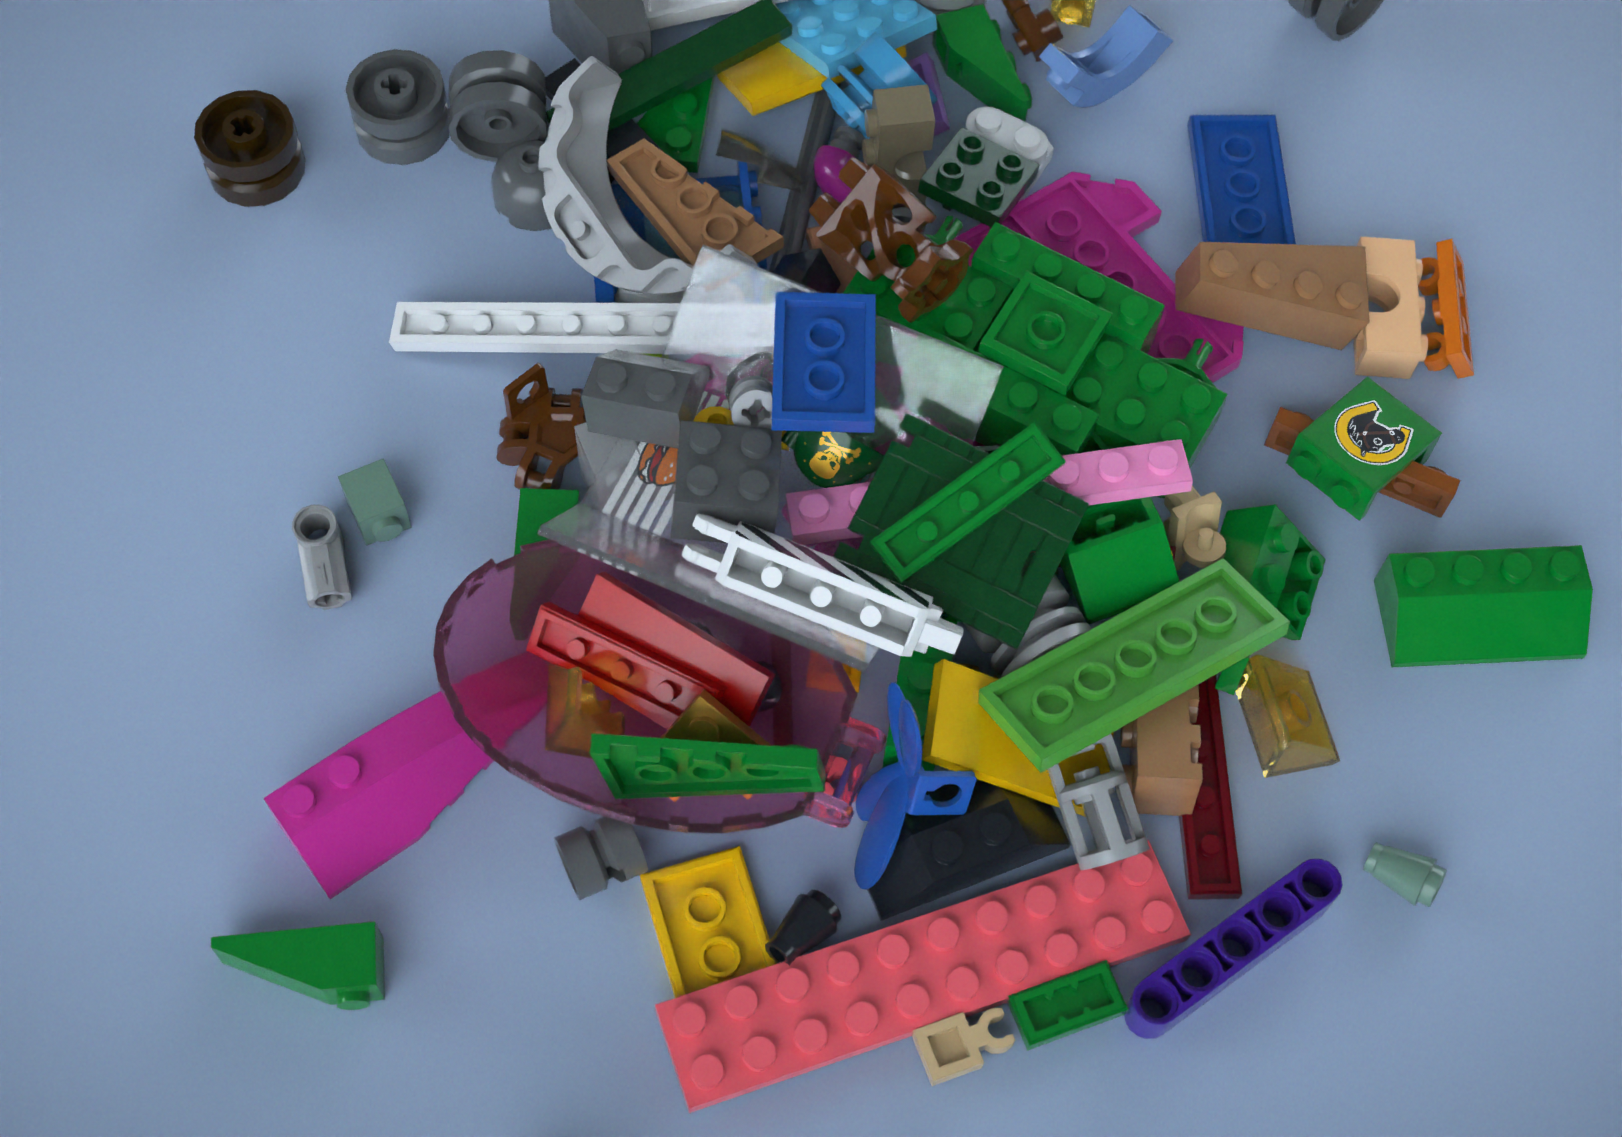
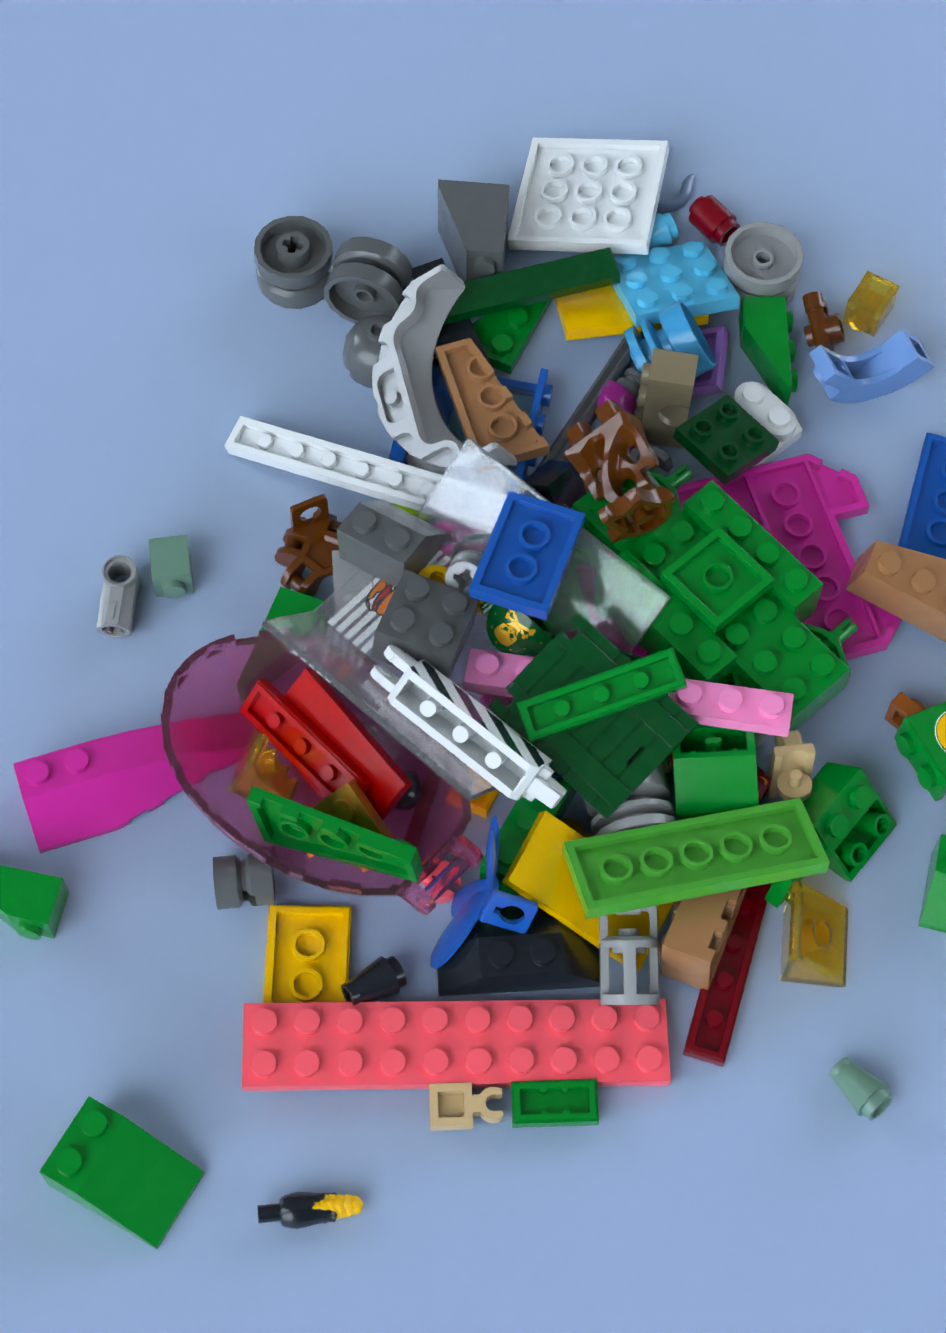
camera: 20 degrees right, 0 degrees up
dark brown wheel [194,90,305,207] -> none
clear smoke brick [716,127,803,192] -> none
dark purple beam [1124,859,1343,1039] -> none

